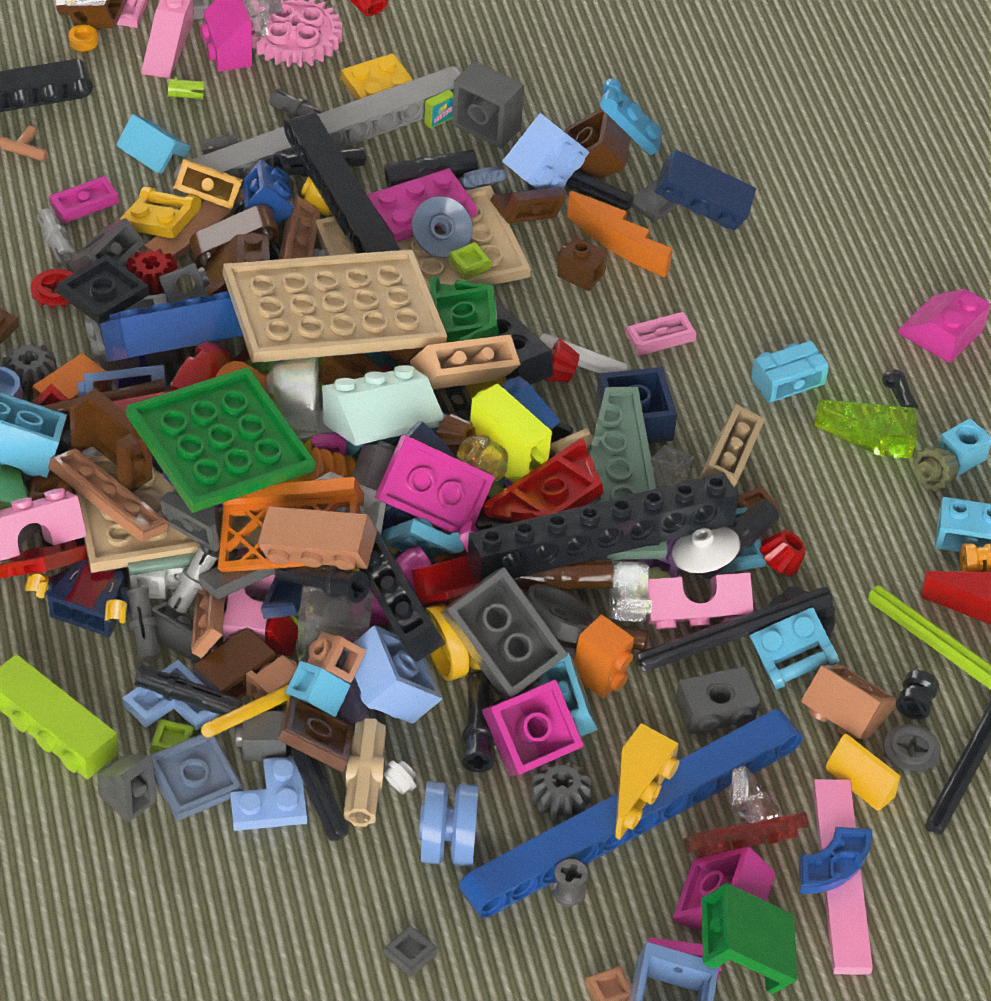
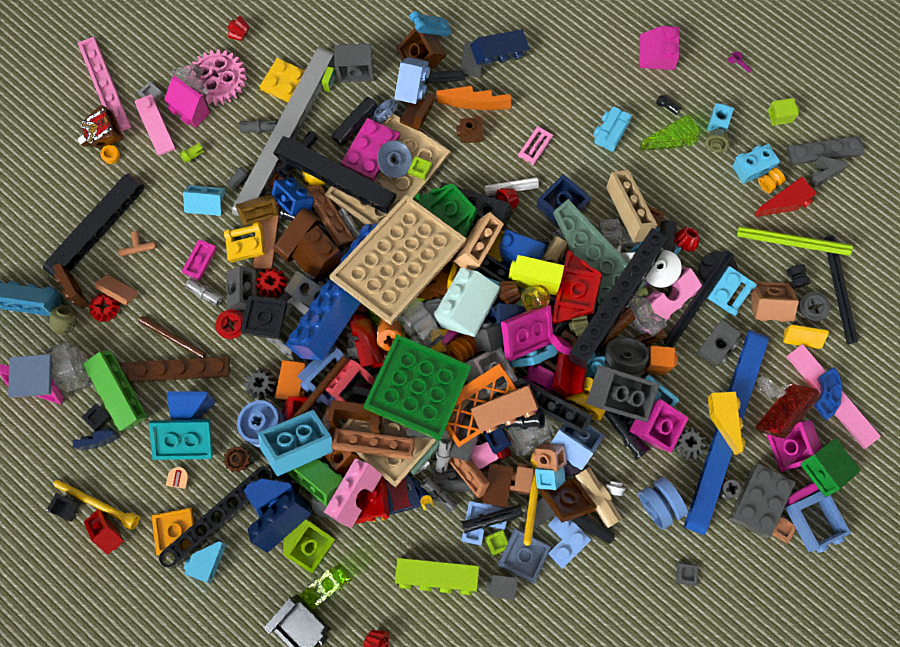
camera: 30 degrees left, 25 degrees up
none -> dark grey brick [728,463,795,539]

